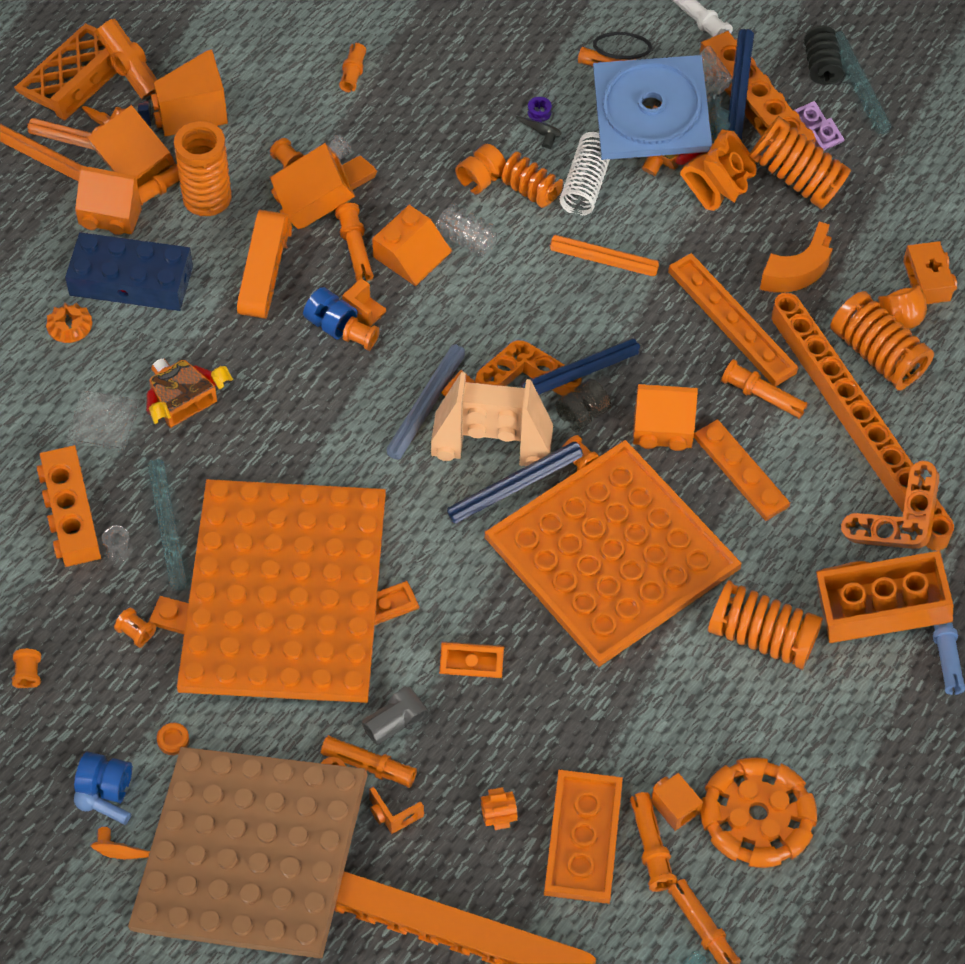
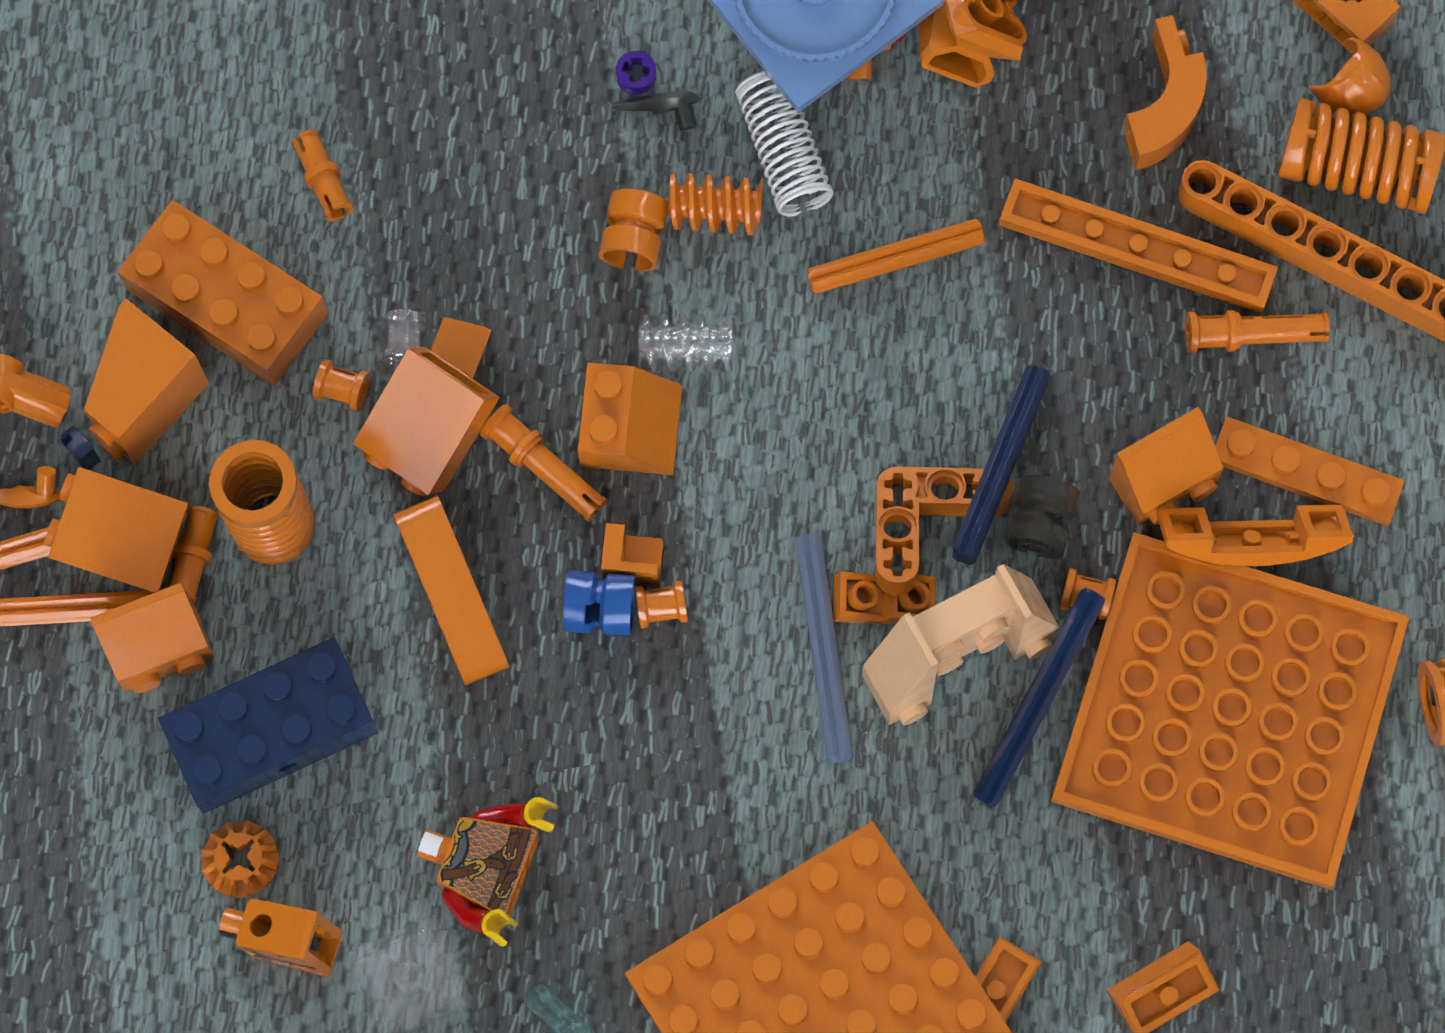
camera: 30 degrees left, 15 degrees up
none -> orange brick [117,199,328,386]
none -> orange torso [219,898,343,978]
none -> orange slope [1157,505,1354,566]

